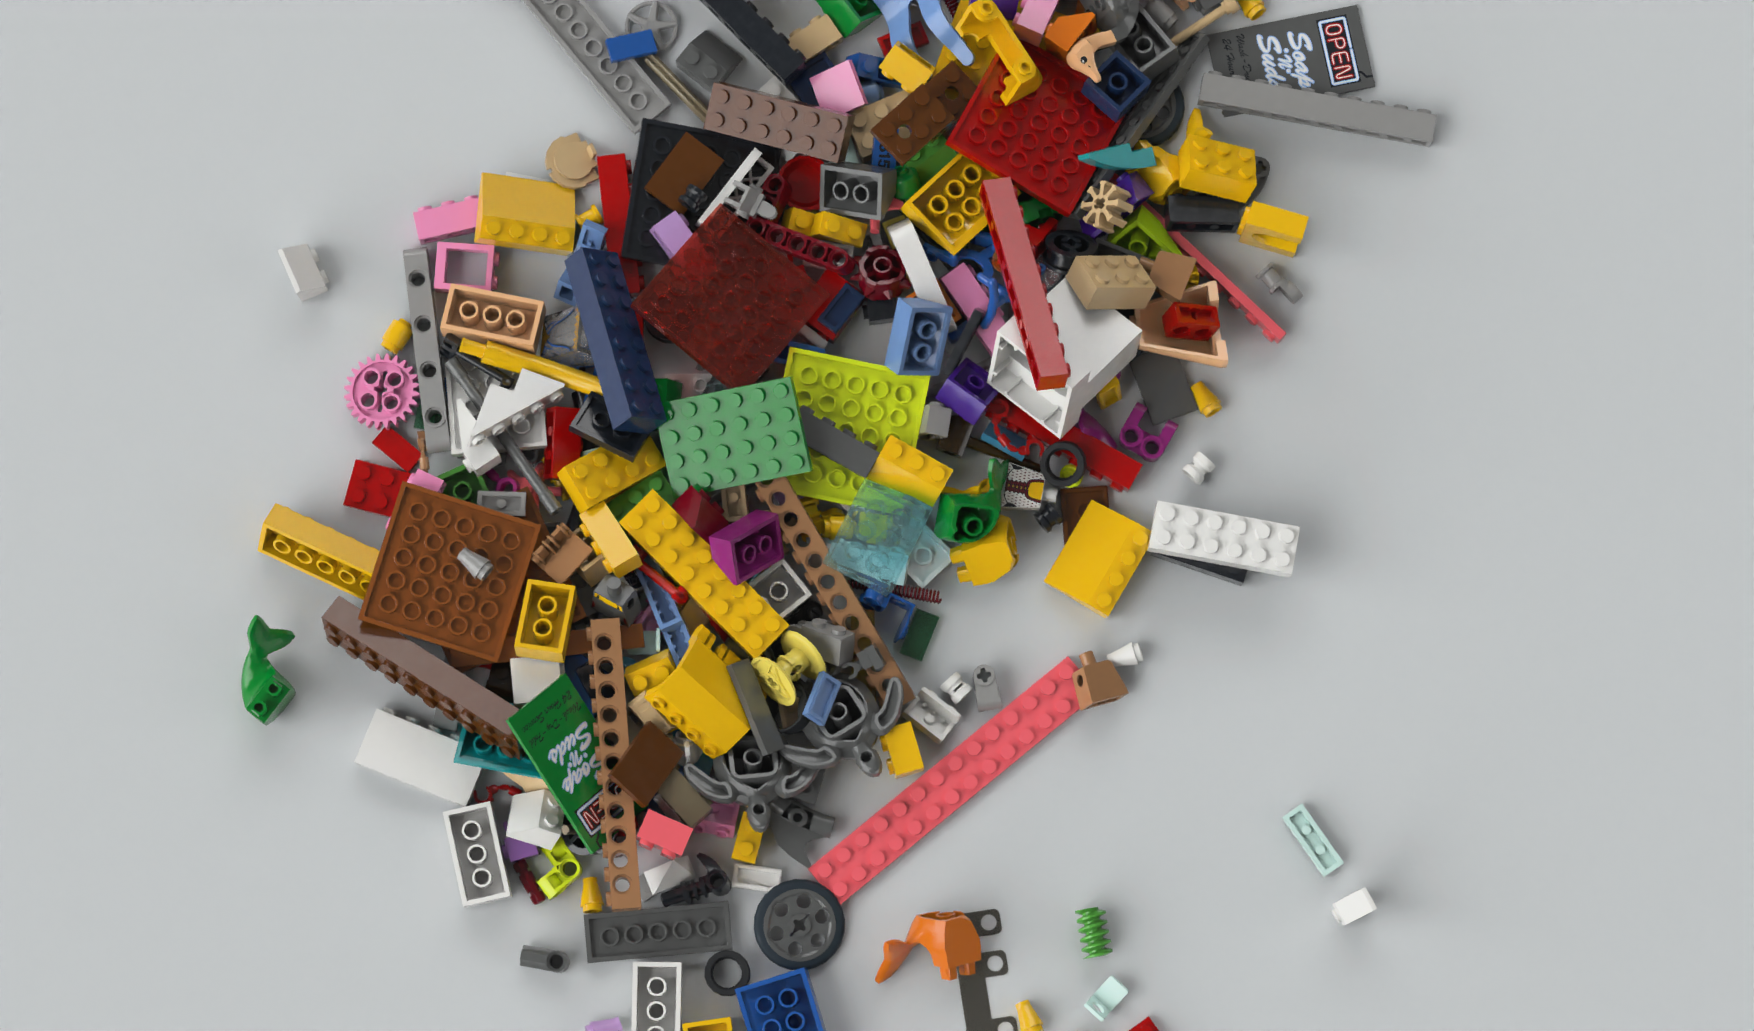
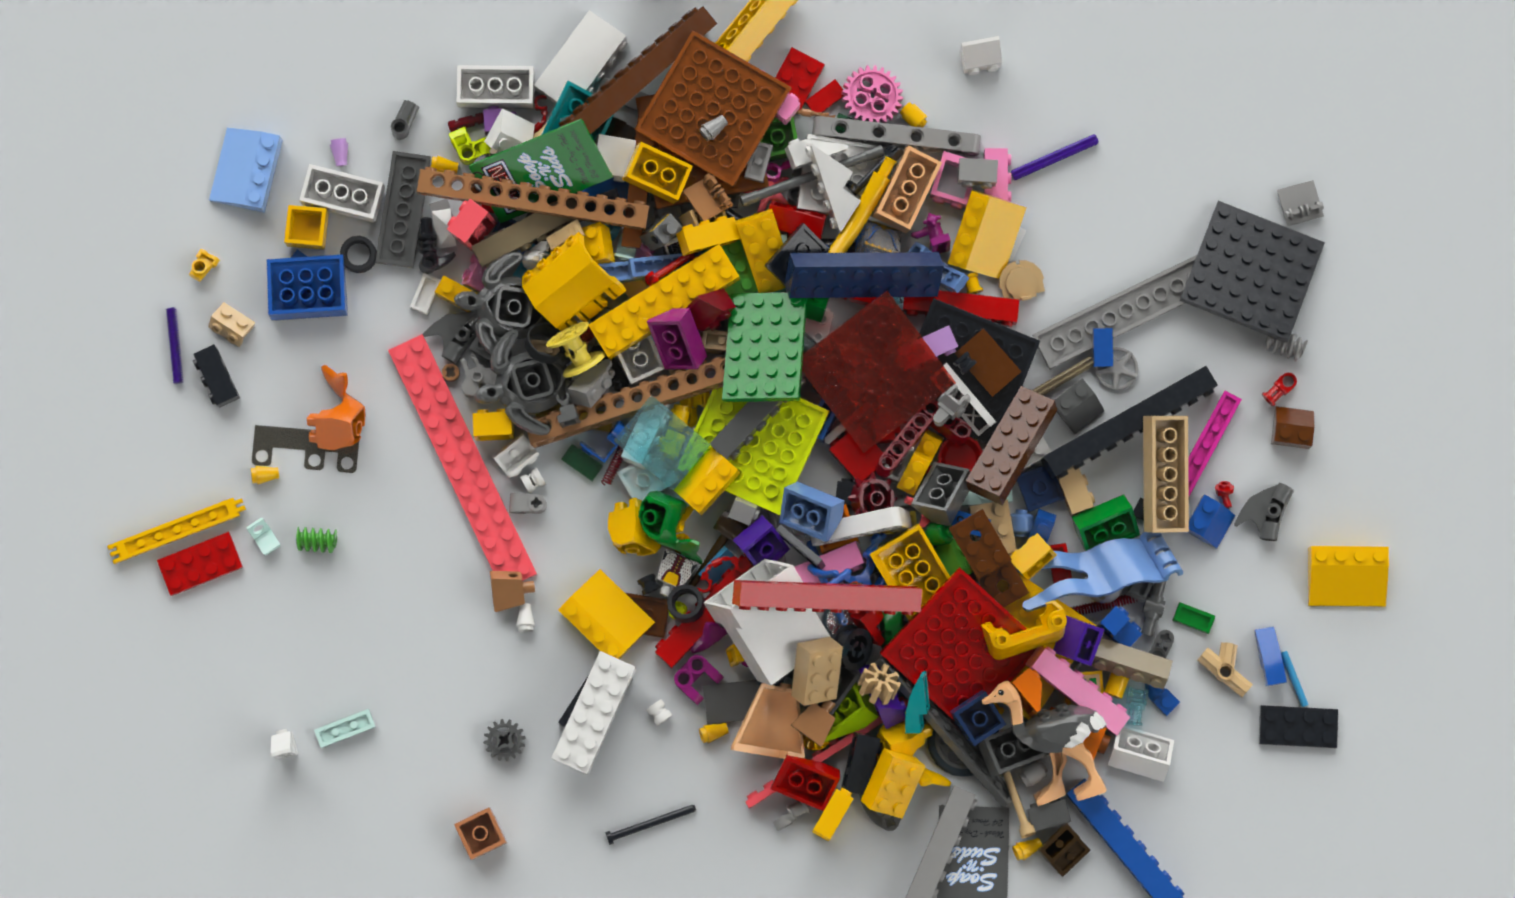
camera: 105 degrees right, 0 degrees up
reddish brown tile [608,721,685,808] -> none
dark grey tile [726,658,785,756] -> none
wedge [754,879,845,970] -> none
medium blue tile [802,671,841,726] -> none
bright pink tile [809,60,868,113] -> none
dark blue tile [817,282,865,335] -> none
red brick [1162,302,1220,342] -> none
none -> medium nougat bush [442,364,460,382]
none -> nougat brick [454,807,507,860]
none -> light grey hinge [460,353,497,398]
none -> dark grey gear [483,719,526,761]
none -> black bar [605,805,696,845]
none -> red slope [770,755,840,811]
none -> magenta piece [911,213,951,254]
none -> light grey brick [957,158,998,189]
none -> dark purple axle [1011,134,1099,180]

